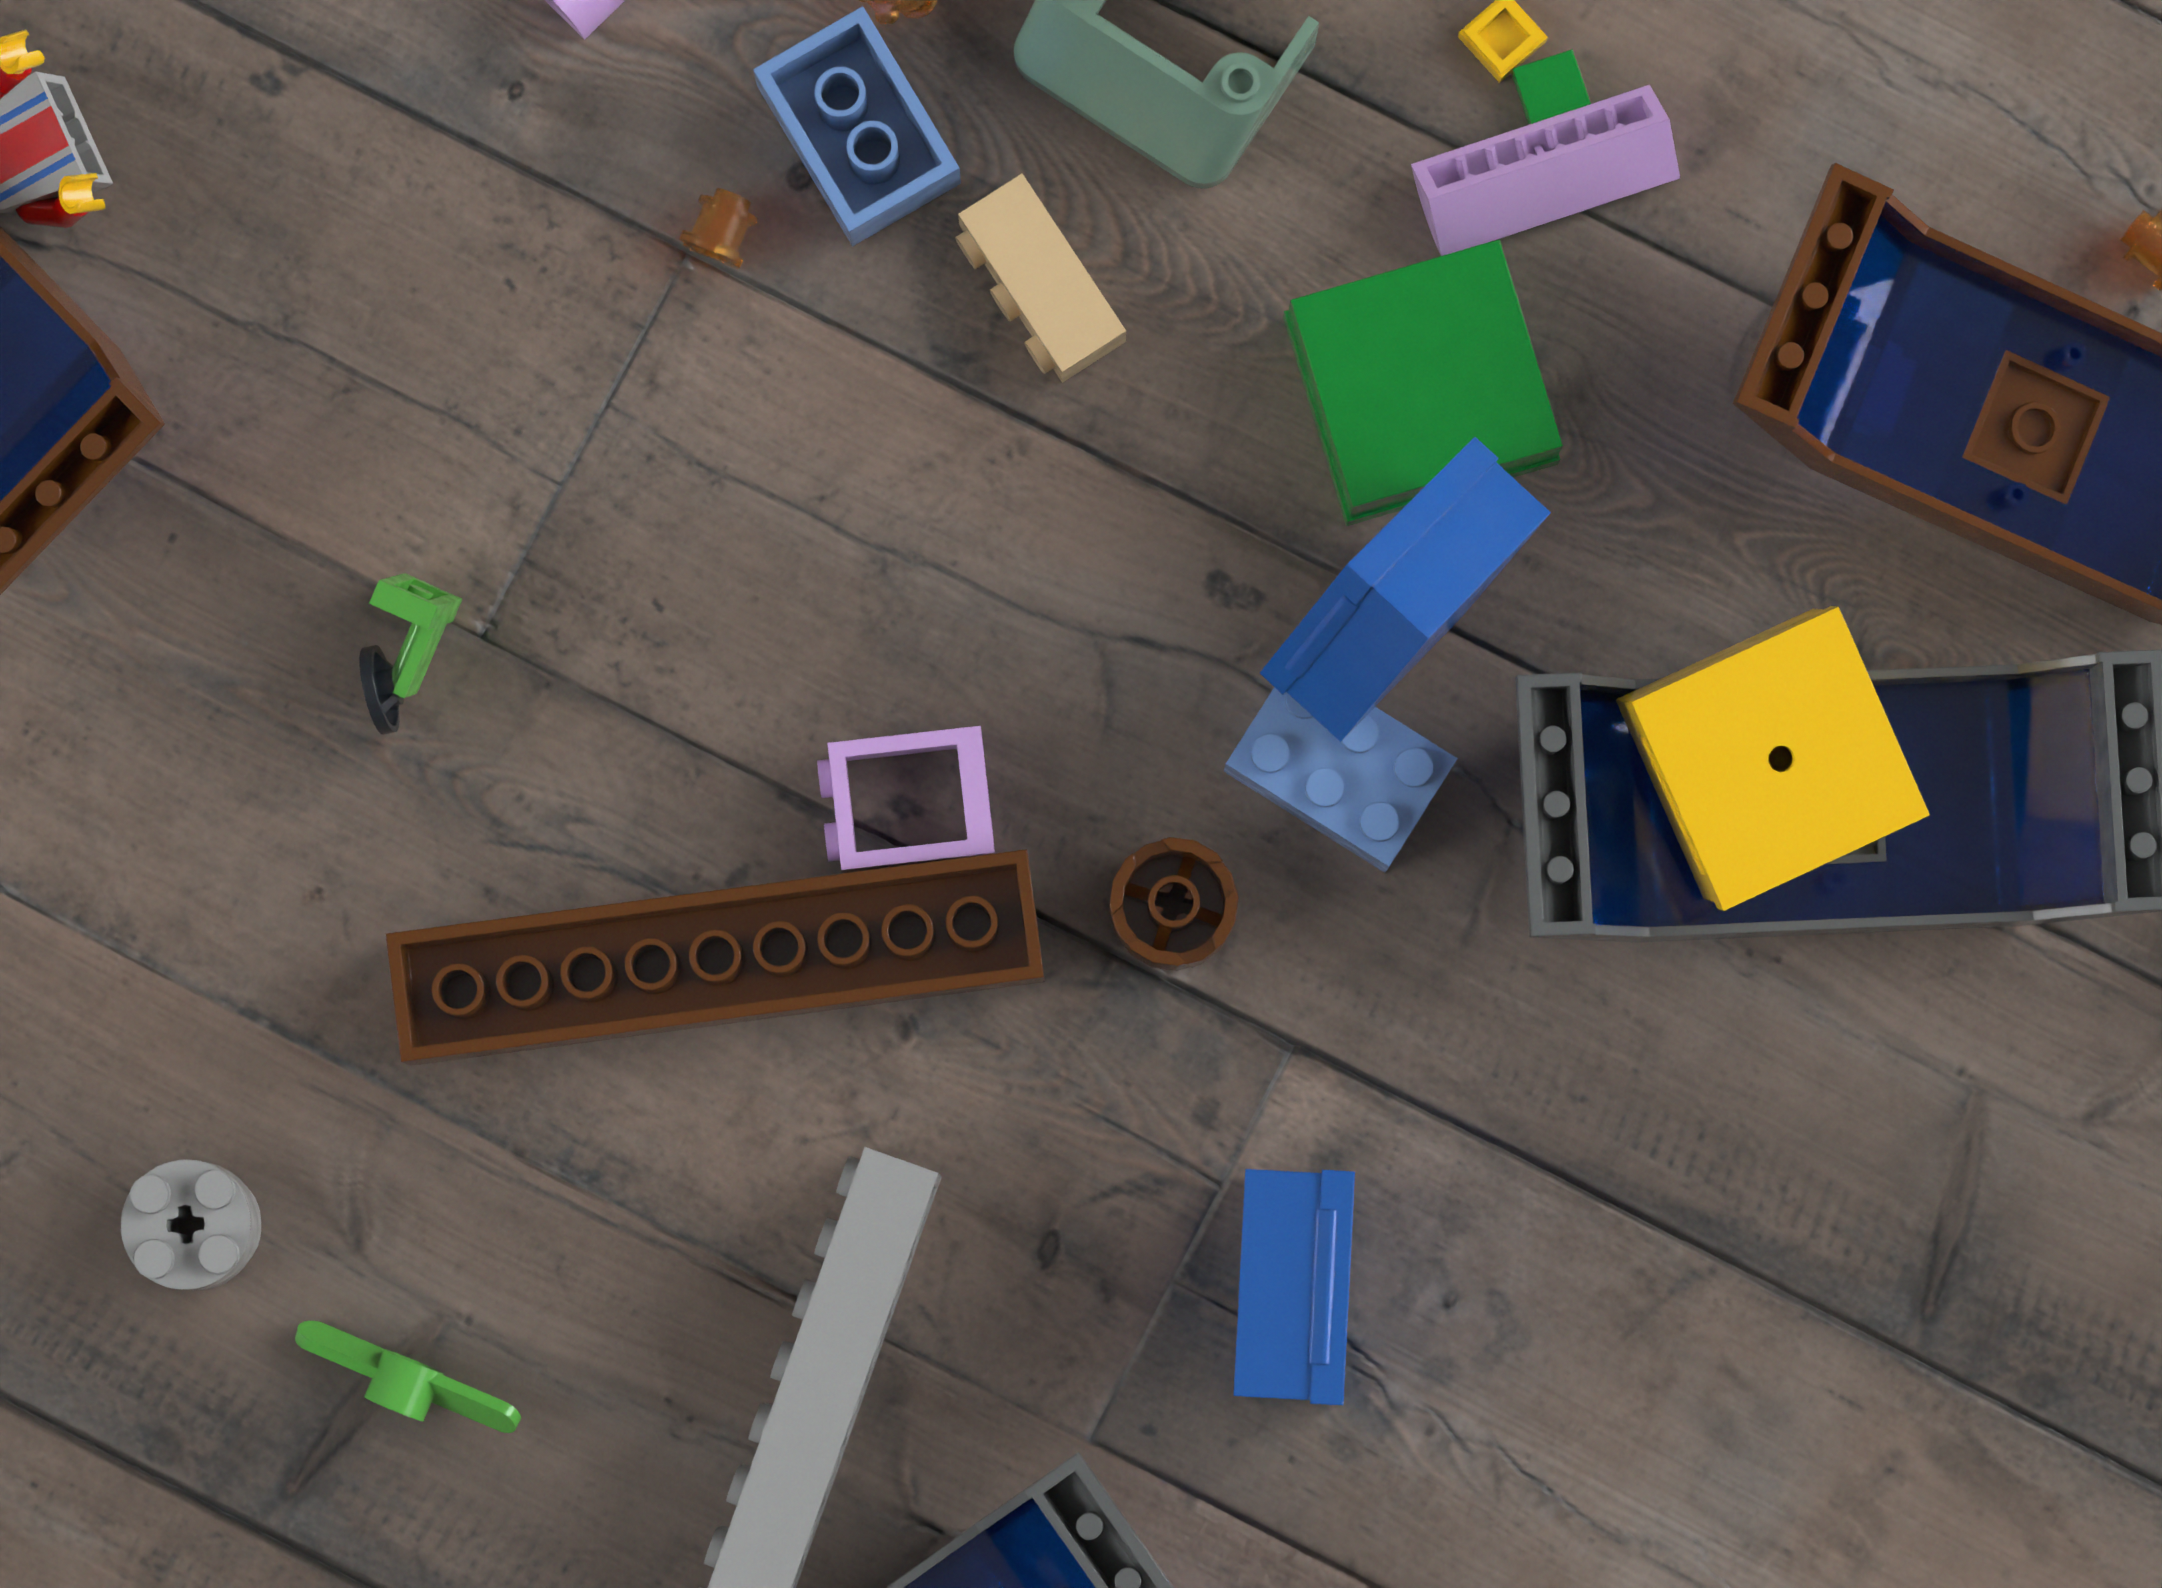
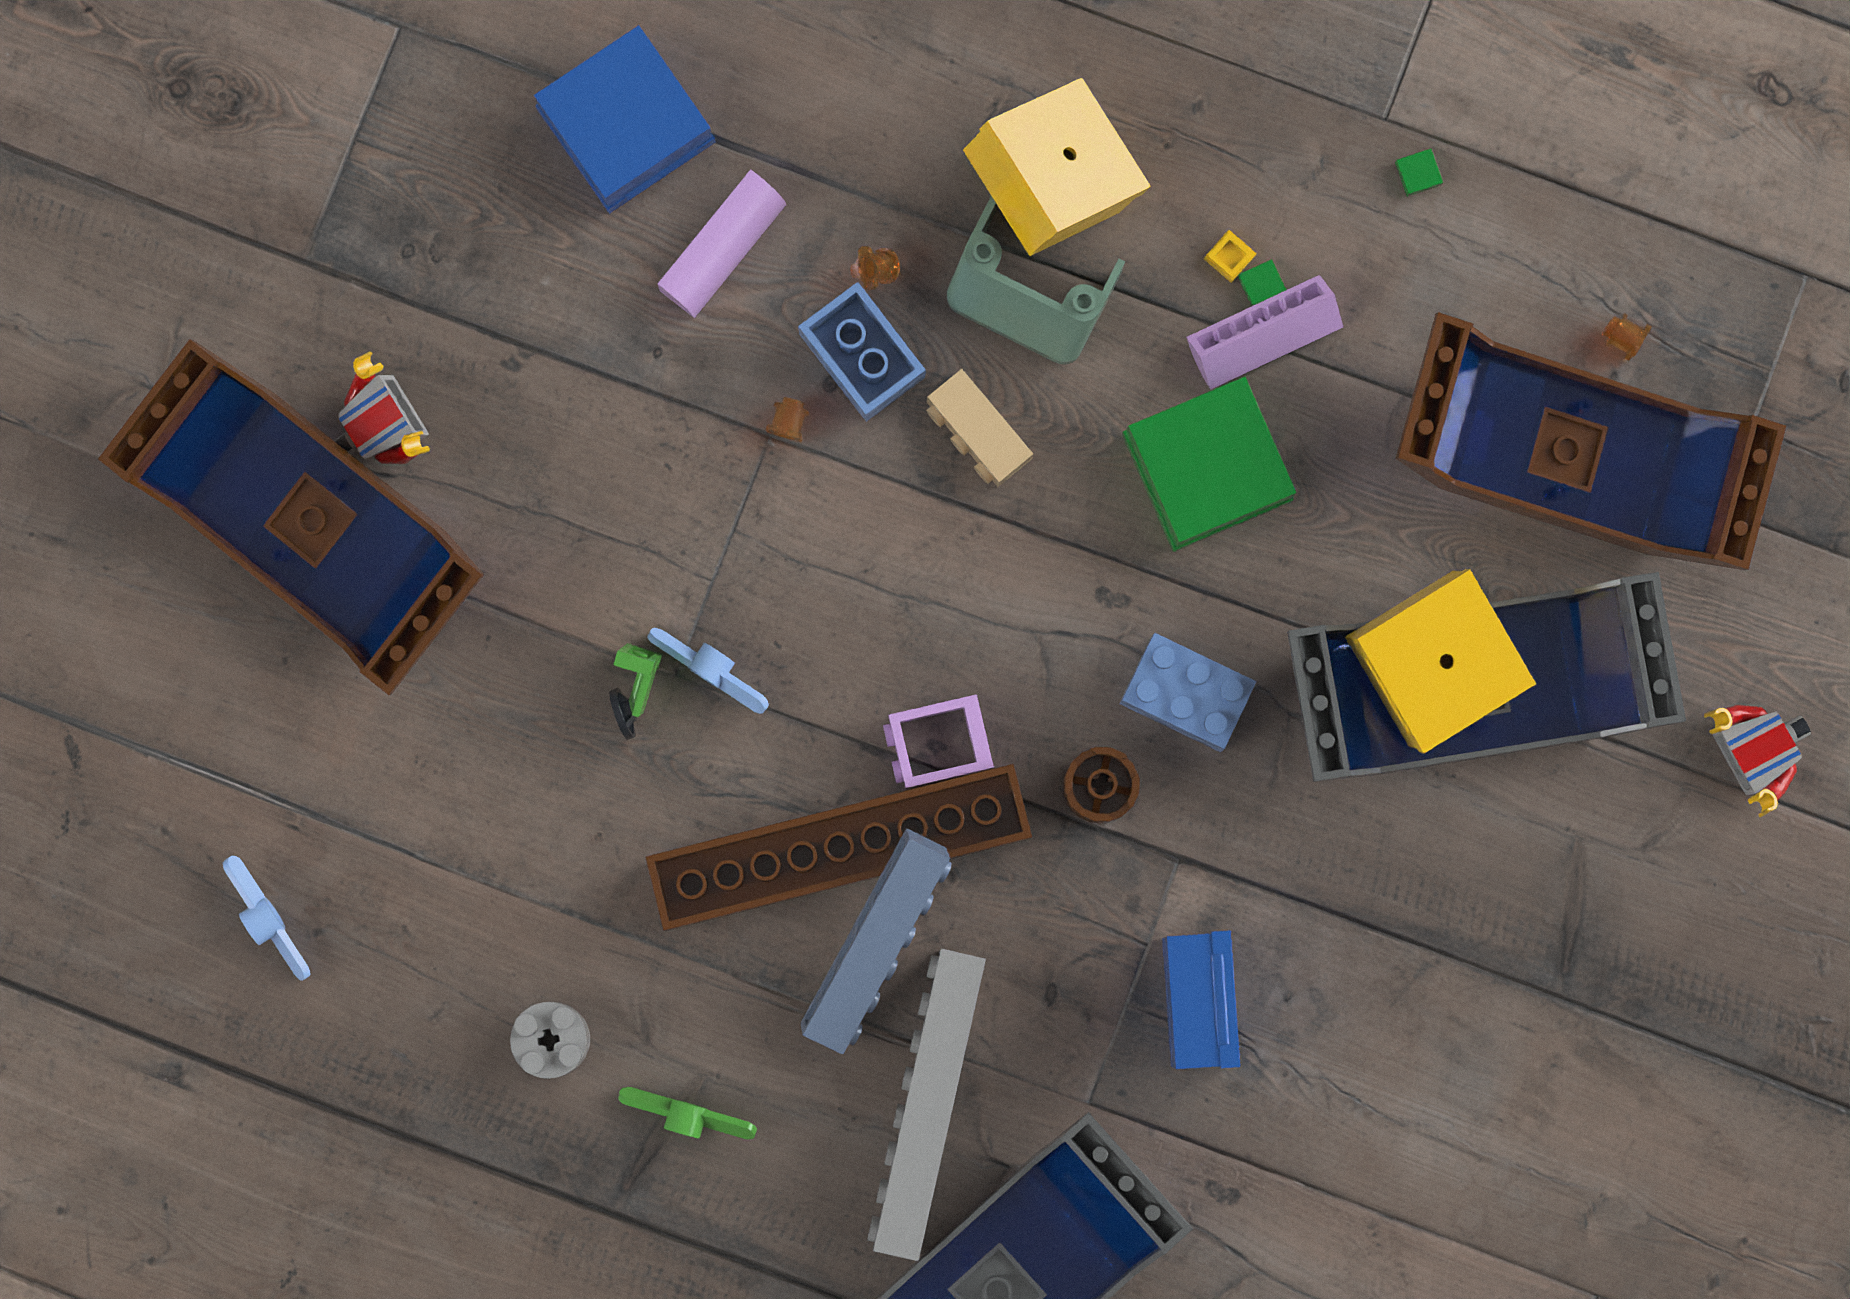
camera: 15 degrees left, 0 degrees up
blue container [1260,437,1551,742] -> none
none -> light blue piece [647,628,769,714]
none -> sand blue brick [800,828,951,1054]

